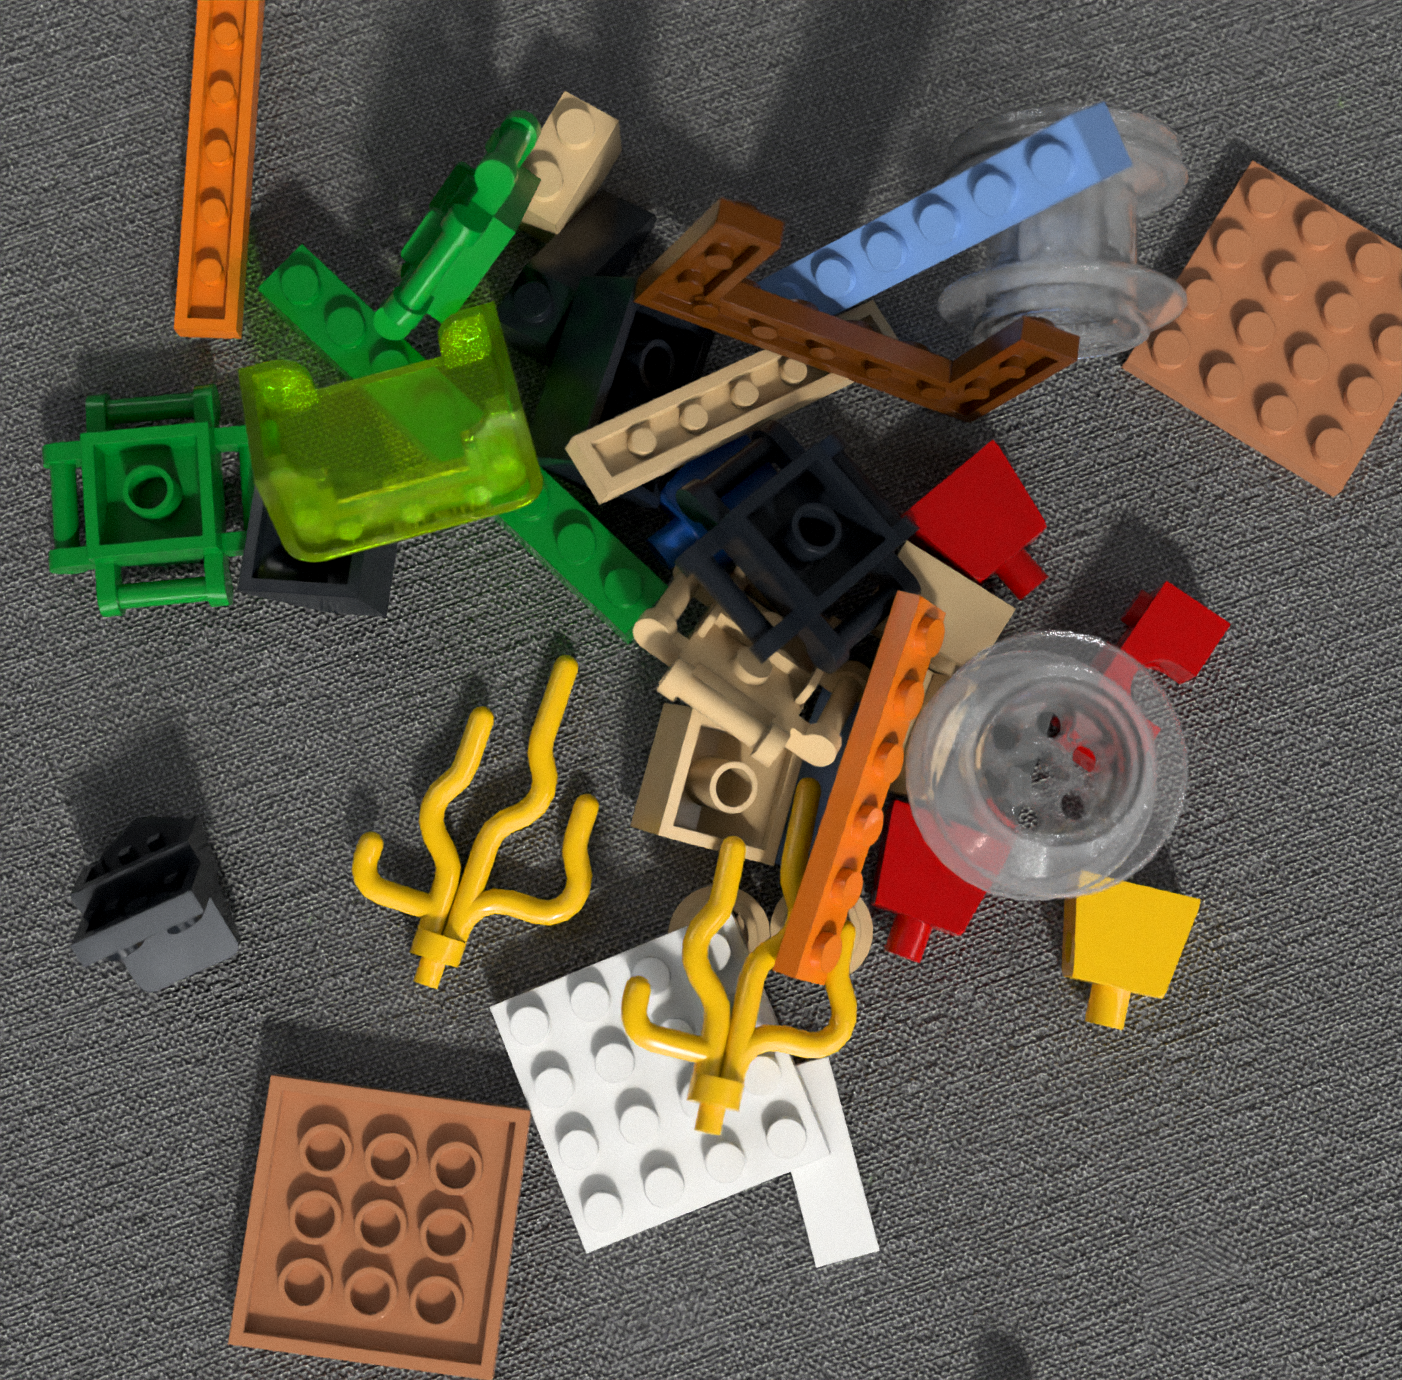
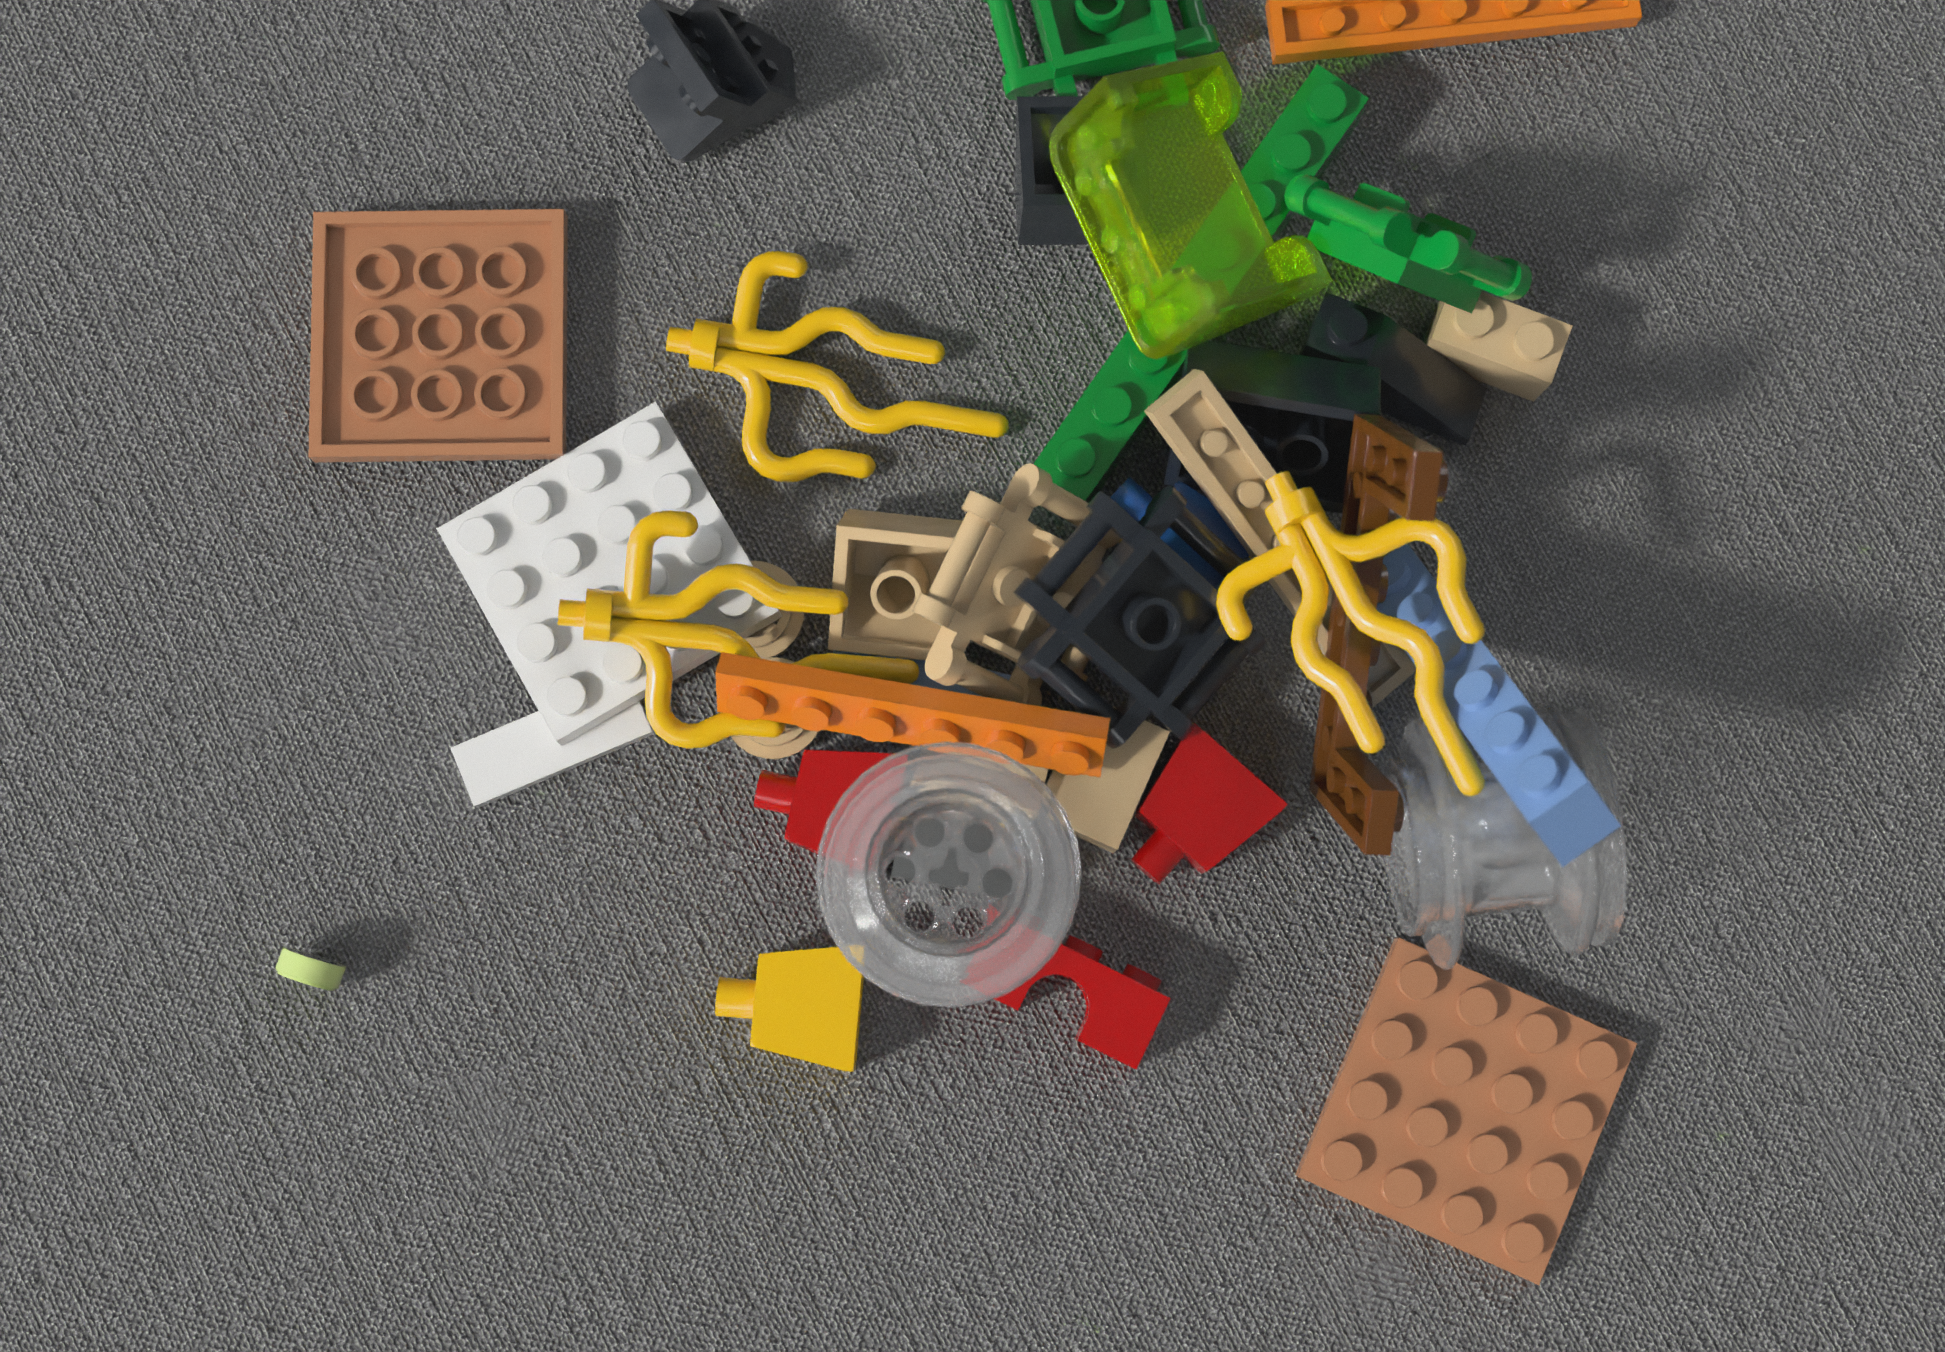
camera: 80 degrees right, 0 degrees up
none -> yellow plant [1216,471,1485,796]

